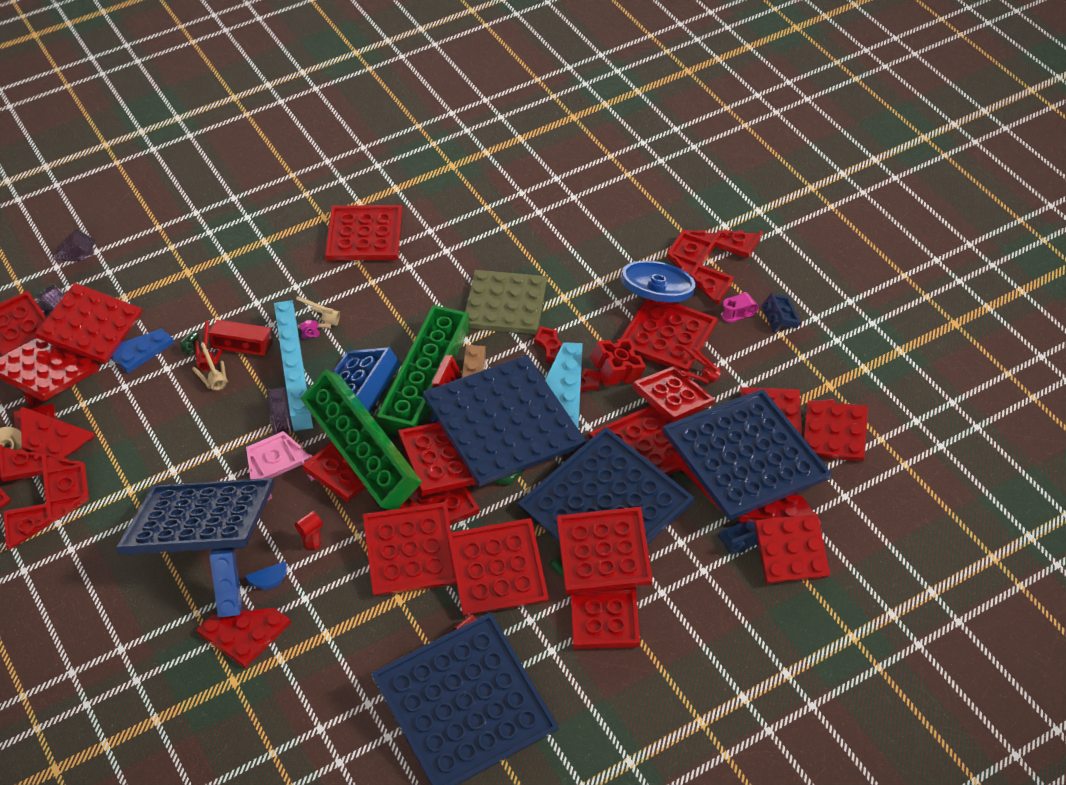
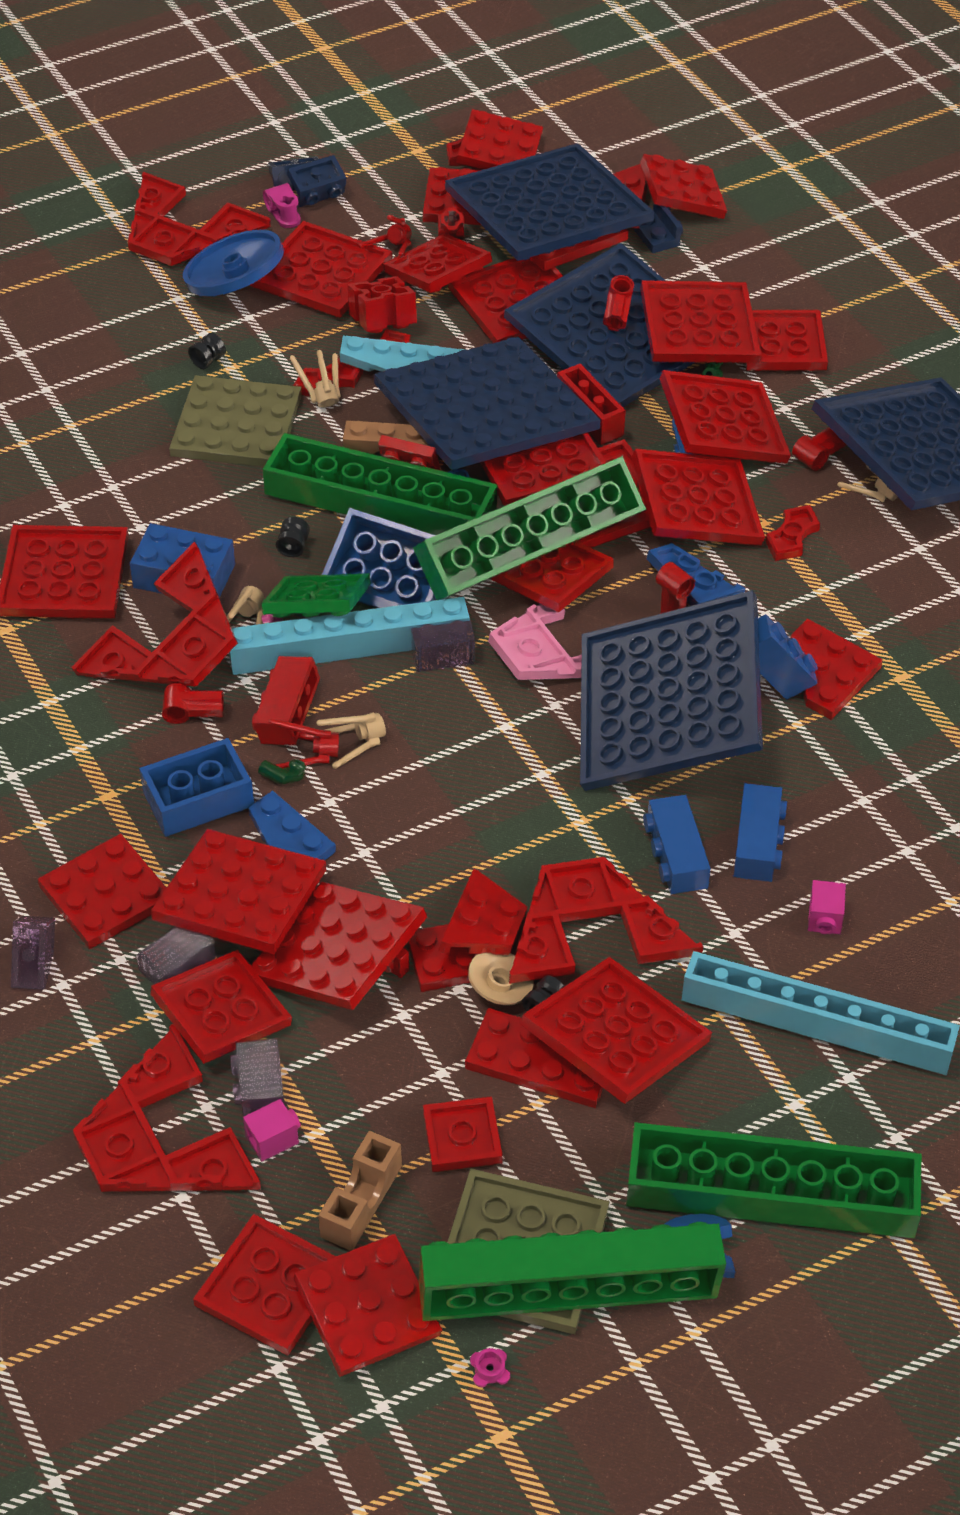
camera: 90 degrees left, 0 degrees up
none -> red plate [38,833,167,950]
none -> red wing [71,542,238,687]
none -> blue brick [130,523,235,598]
none -> blue brick [139,738,254,837]
none -> red piece [162,683,224,724]
none -> black wheel [188,333,226,370]
none -> green plate [261,573,371,618]
none -> black wheel [276,517,310,558]
none -> dark blue bracket [288,155,347,207]
none -> tan plant [290,350,341,408]
none -> red piece [438,207,464,237]
none -> red brick [557,363,626,445]
none -> red piece [603,275,634,331]
none -> blue brick [643,795,711,894]
none -> blue wing [647,543,746,606]
none -> blue brick [733,783,787,882]
none -> red tile [765,505,820,561]
none -> dark pink brick [808,880,846,934]

